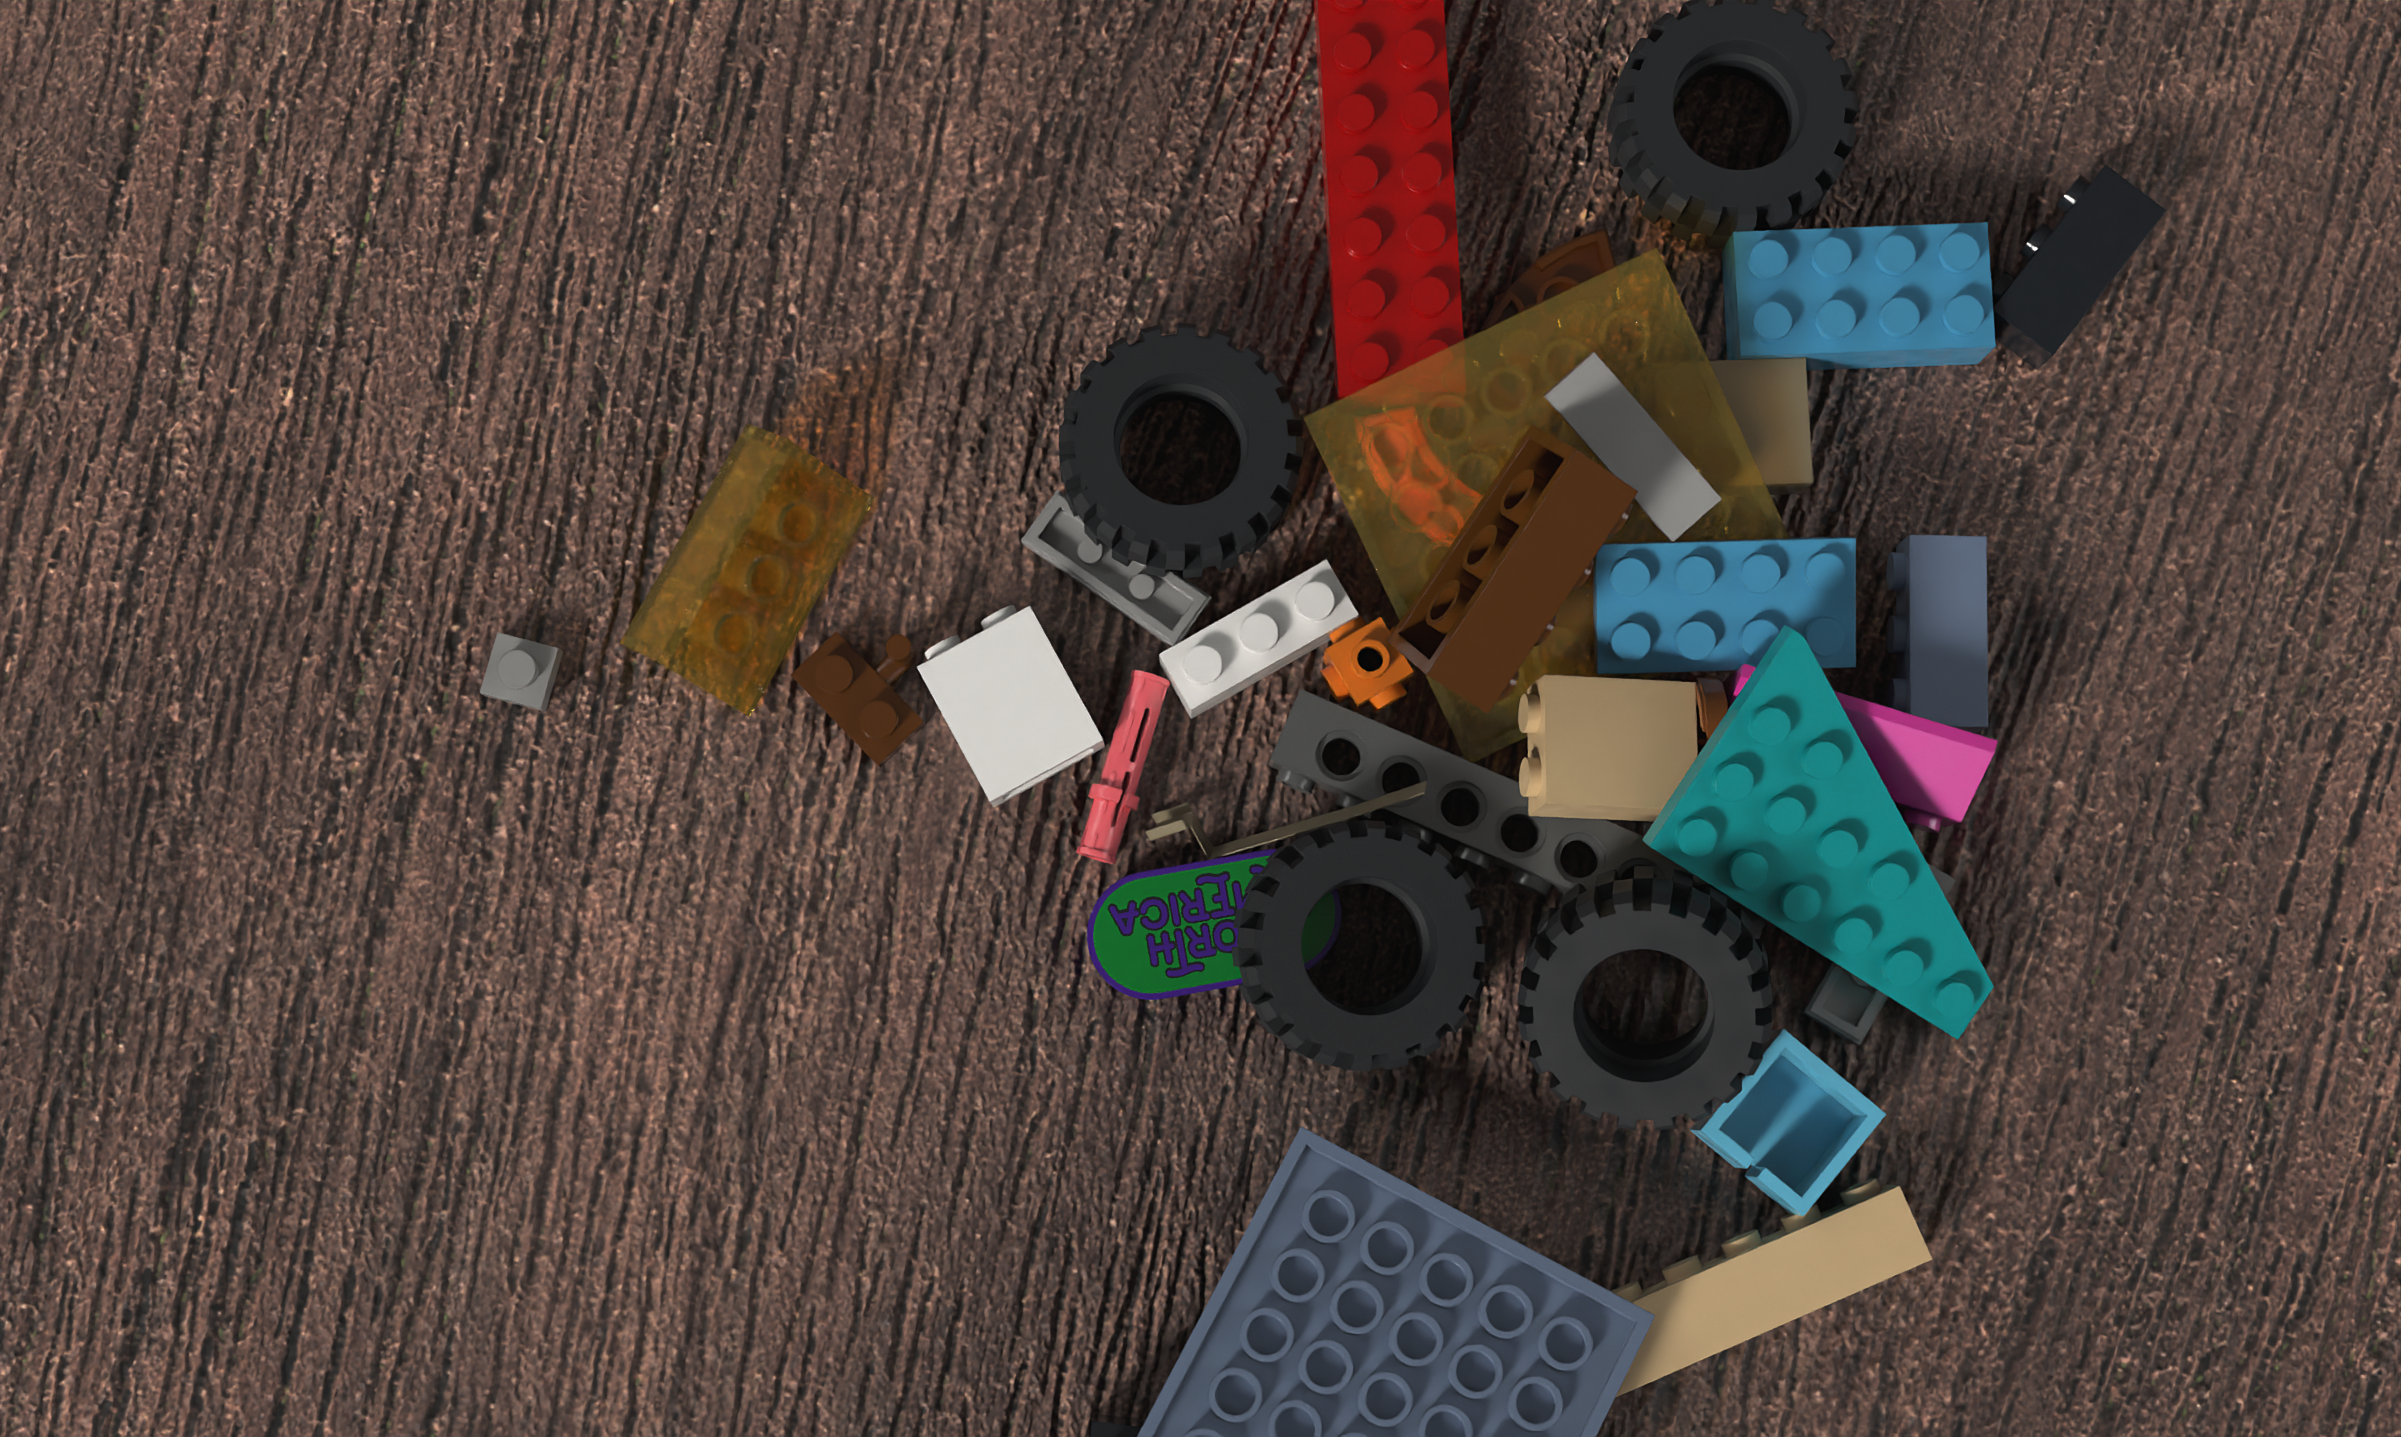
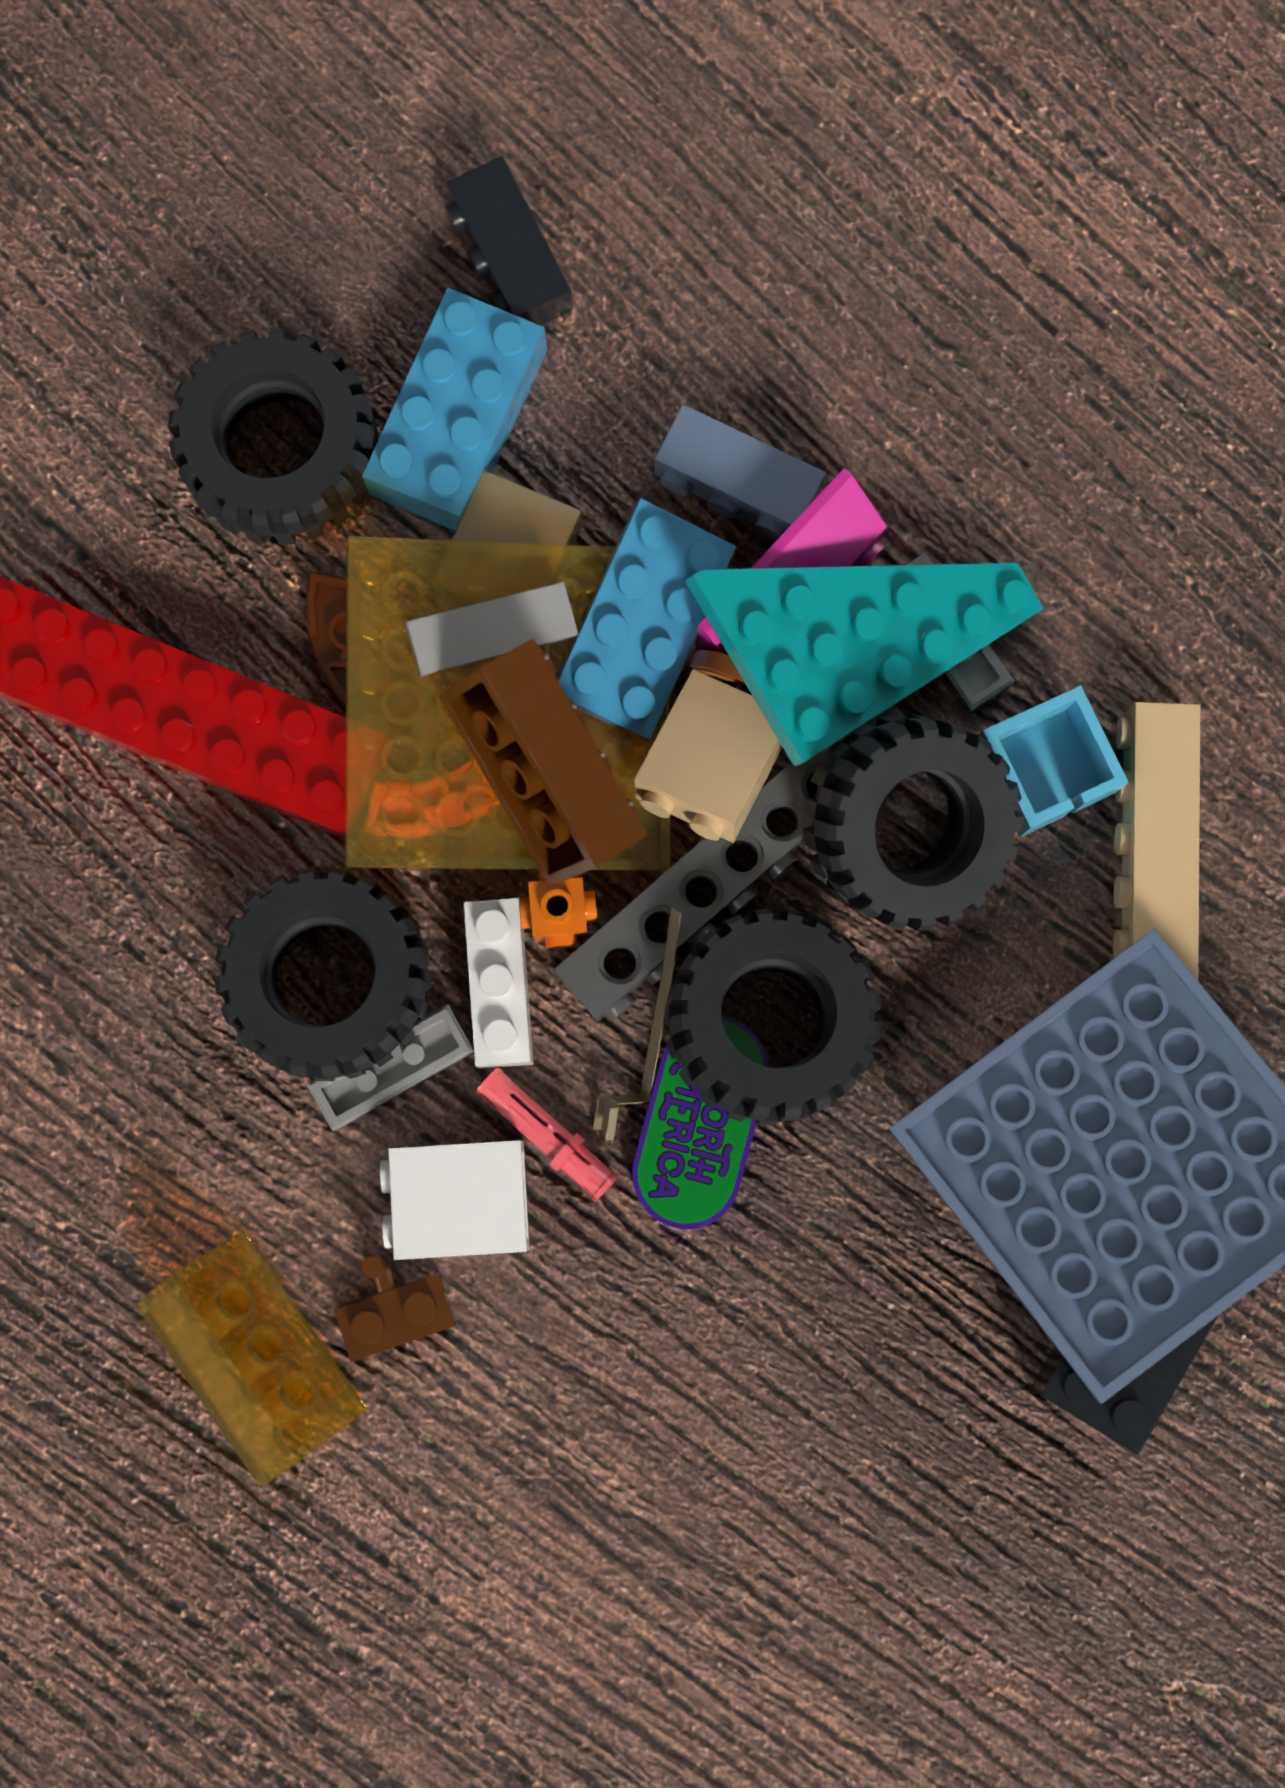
camera: 65 degrees left, 0 degrees up
light grey plate [480,632,563,712] -> none

